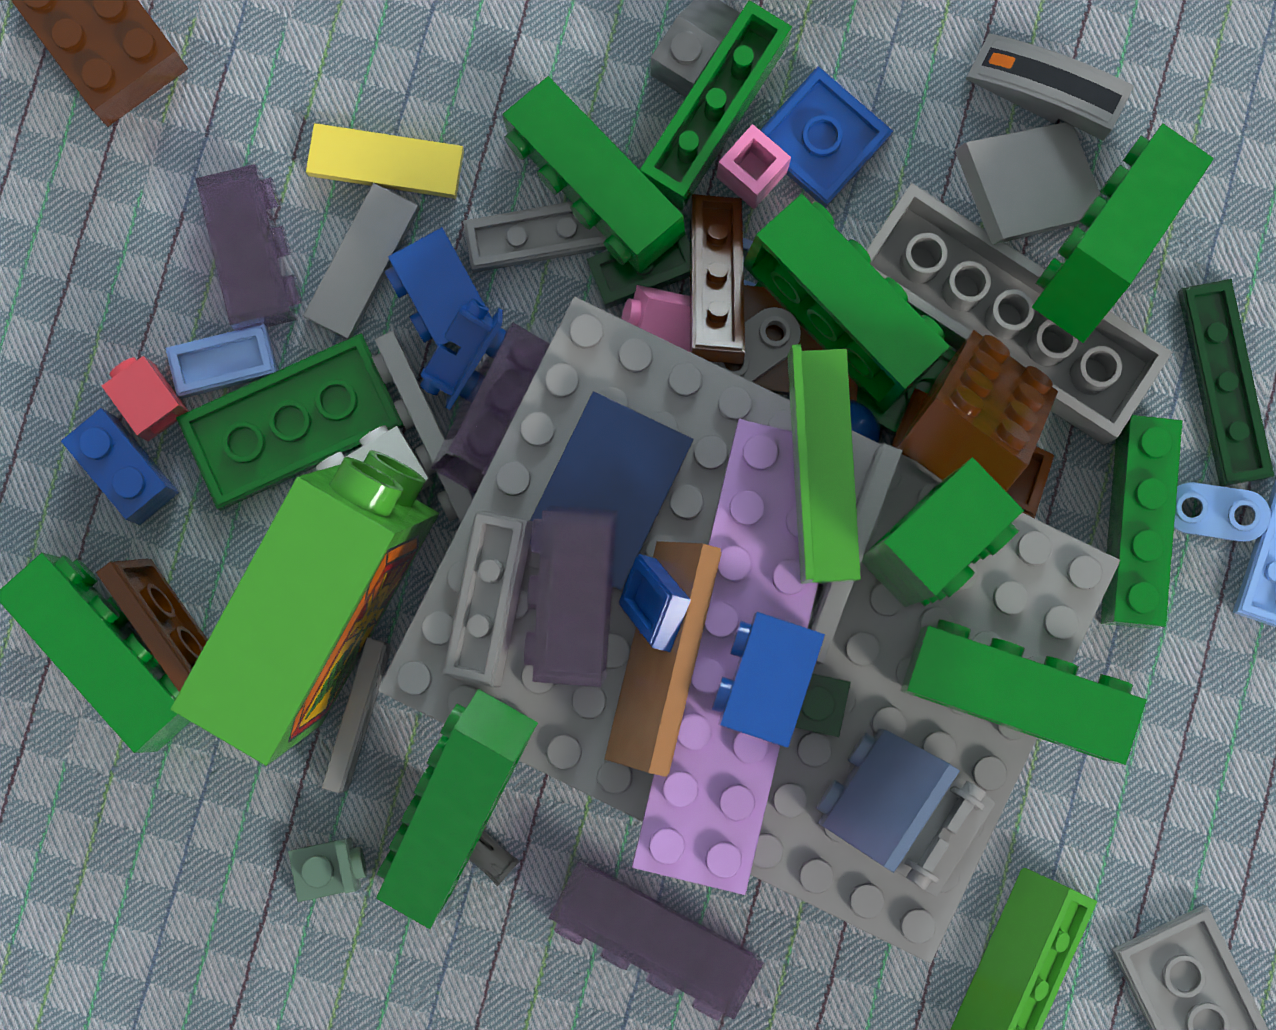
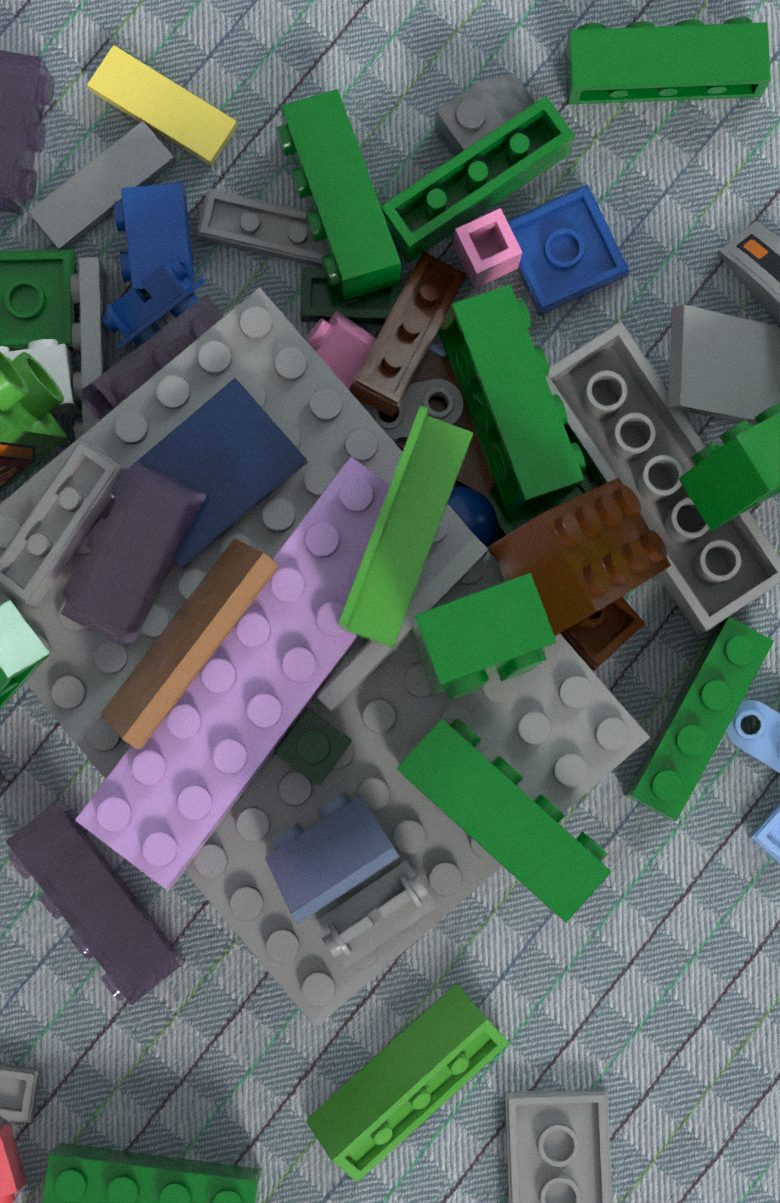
camera: 20 degrees right, 0 degrees up
blue tile [619,554,691,652] -> none
blue brick [712,612,825,748] -> none

